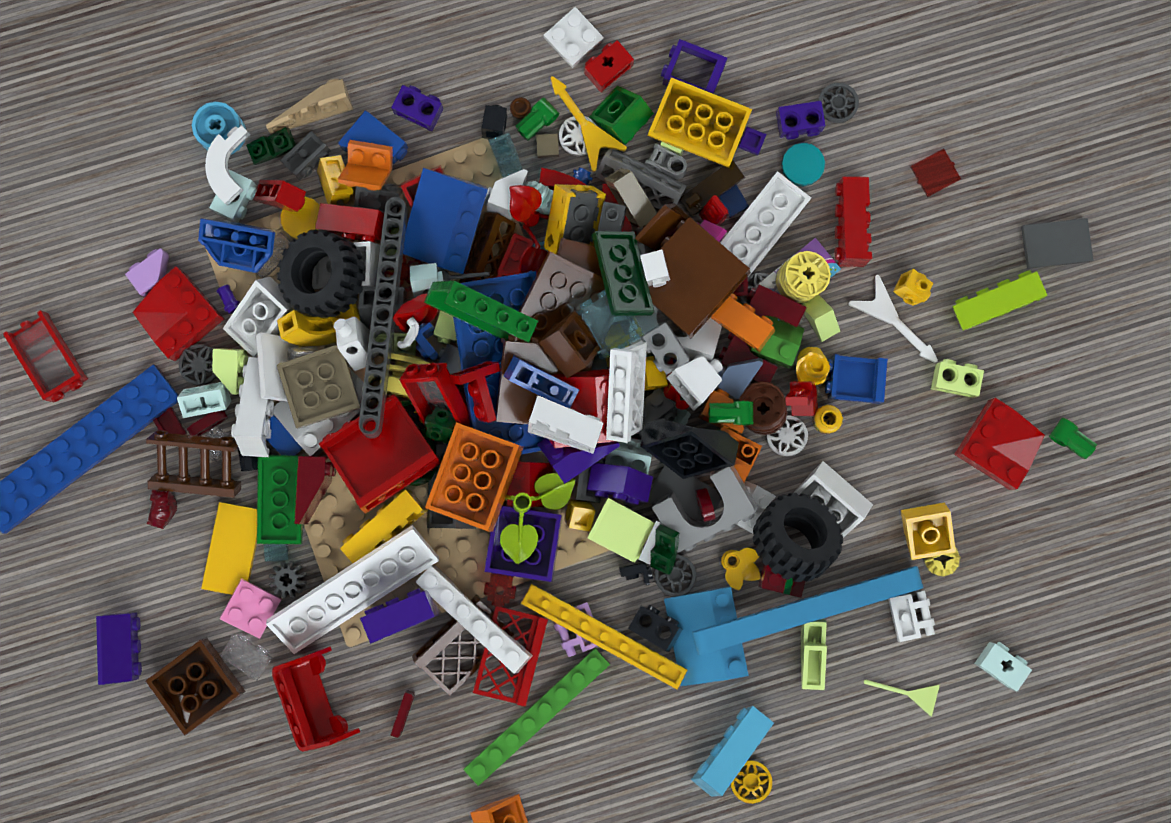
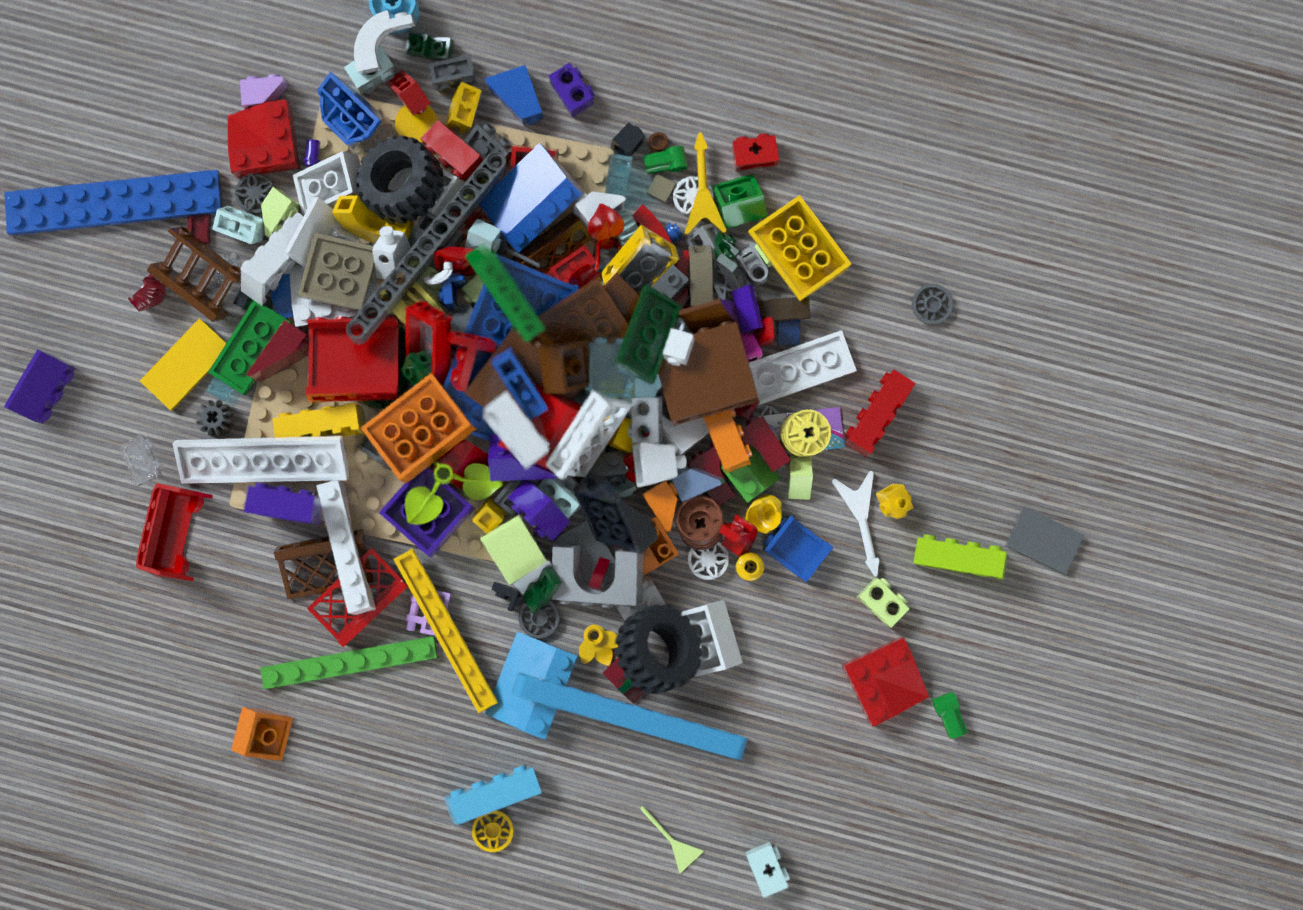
camera: 35 degrees right, 0 degrees up
door [3,310,88,402] -> none
reddish brown slope [146,638,246,736] -> none
dark red beam [187,410,228,436] -> none
bright pink plate [220,578,282,639] -> none
tan wedge [266,79,353,135] -> none
orange bracket [338,140,393,190] -> none
dark red tile [390,690,415,738] -> none
clear red brick [484,573,517,607] -> none
white plate [544,7,604,68] -> none
black brick [628,605,683,652] -> none
dark purple window [661,39,727,94] -> none
green piece [708,401,753,425] -> none
dark purple tile [738,127,767,156] -> none
dark purple brick [776,101,826,140] -> none
teal tile [781,143,825,187] -> none
yellowish green slope [801,618,827,690] -> none
white plate [888,590,935,642] -> none
yellow slope [901,502,956,560] -> none
clear red piece [911,149,961,198] -> none
light yellow gear [924,547,961,576] -> none
none -> dark green slope [714,231,739,272]
none -> dark purple tile [731,285,764,333]

